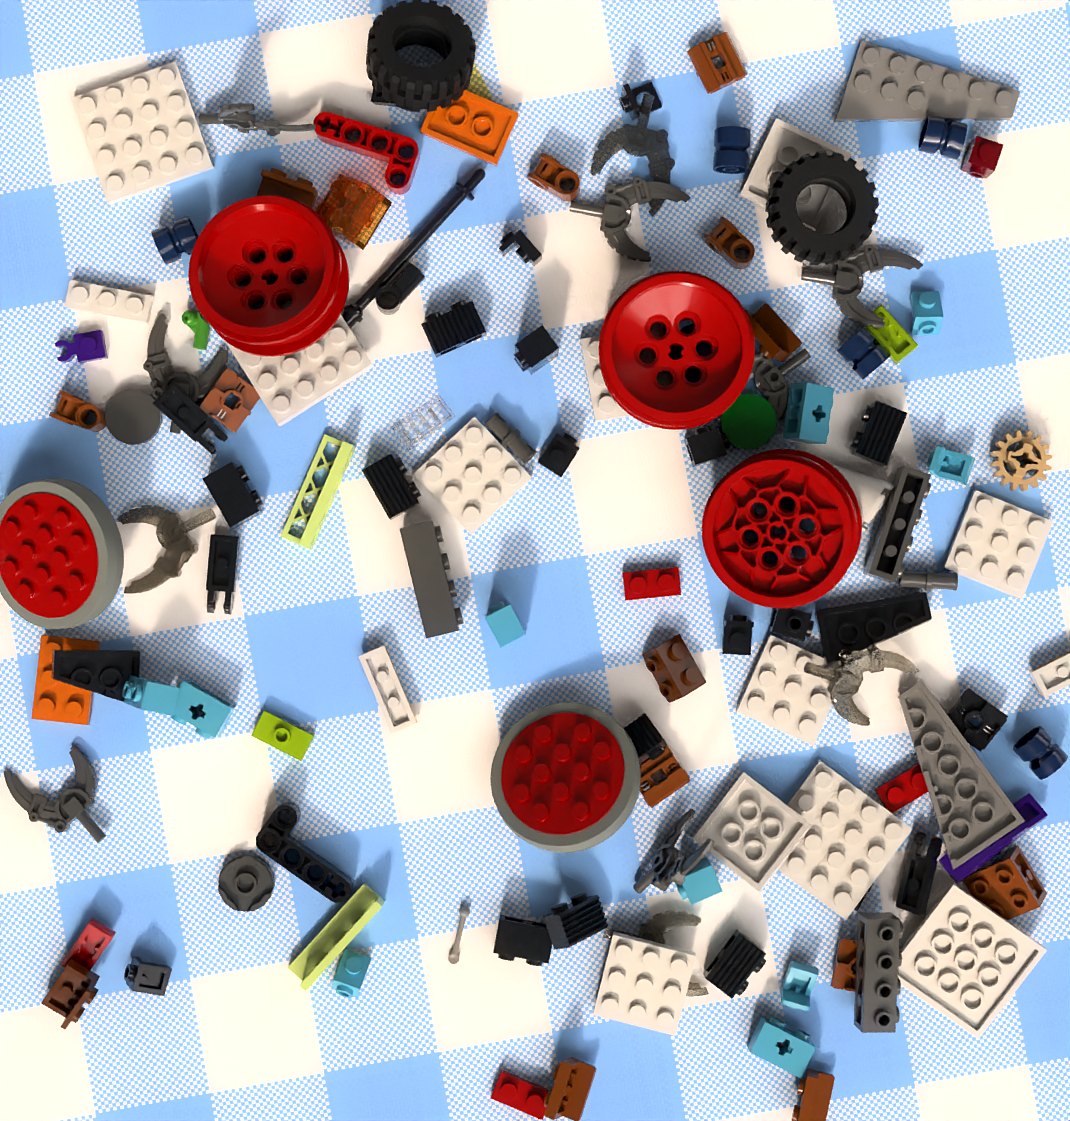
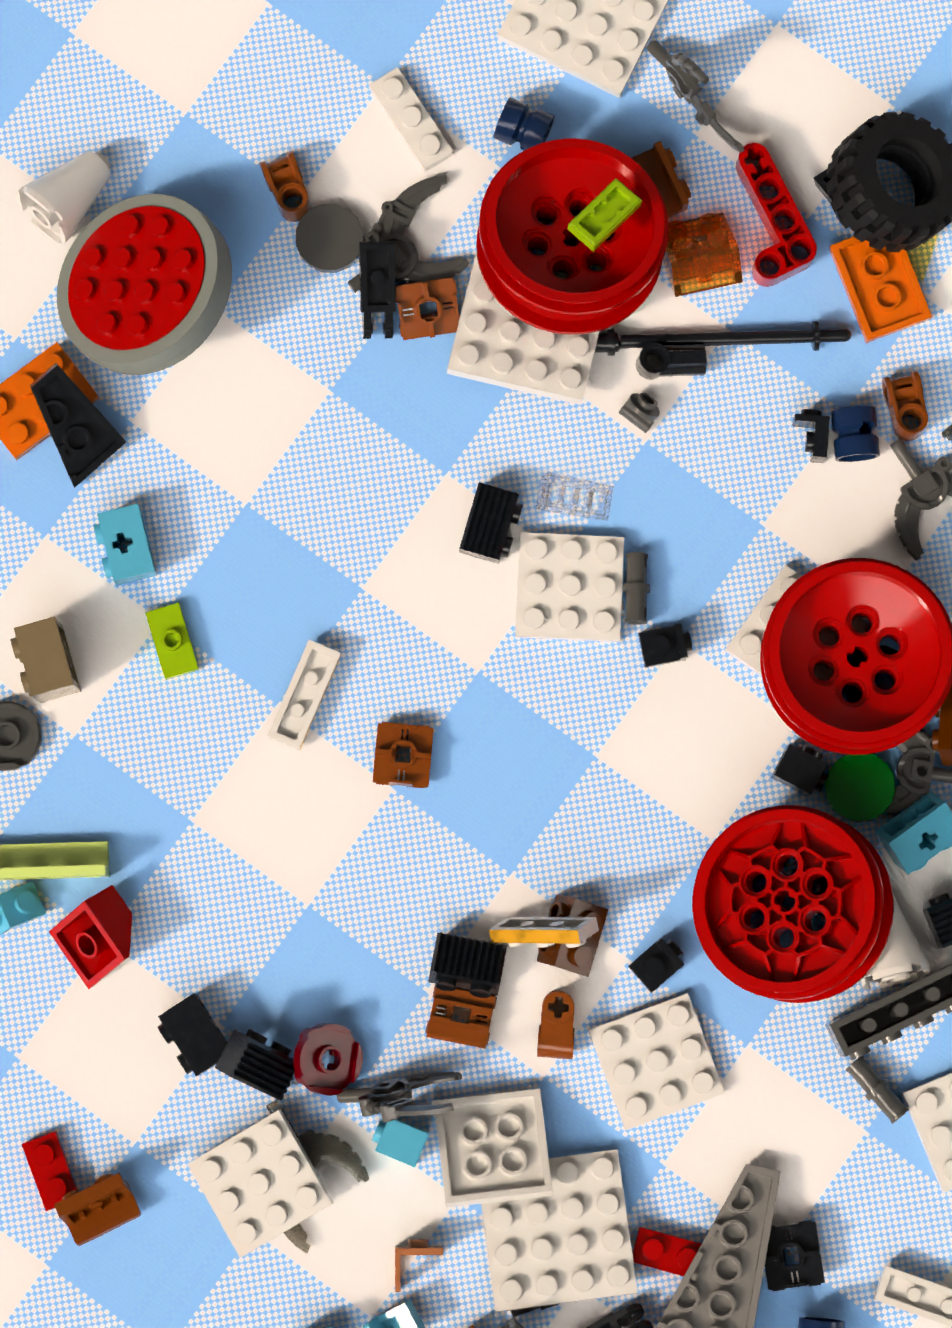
camera: 45 degrees right, 5 degrees down
dark purple plate [55,330,108,363] -> none
clear smoke bar [117,505,216,594] -> none
medium azure brick [122,675,180,716] -> none
bright green arm [182,310,210,350] -> none
black brick [202,462,264,529] -> none
black hinge [206,534,240,615] -> none
black beam [256,802,353,903] -> none
yellowish green fence [280,434,356,550] -> none
dark grey brick [399,521,464,639] -> none
black brick [421,300,487,358] -> none
light grey hinge [448,906,470,964] -> none
medium azure brick [485,602,526,648] -> none
red wheel [490,702,641,853] -> none
black brick [513,325,559,375] -> none
red plate [622,567,681,601] -> none
black brick [703,929,766,999] -> none
black brick [768,608,814,641] -> none
clear smoke bar [804,644,920,726] -> none
black wing [814,592,932,667] -> none
none -> dark tan brick [10,616,81,703]
none -> red slope [49,885,132,989]
none -> dark red plate [293,1023,363,1096]
none -> dark orange piece [372,722,434,788]
none -> nougat bracket [395,1239,443,1292]
none -> plate [489,917,599,948]
none -> dark orange piece [537,990,575,1060]
none -> lime plate [567,178,642,252]
none -> dark grey plate [618,393,660,433]
none -> dark blue wheel [831,406,880,462]

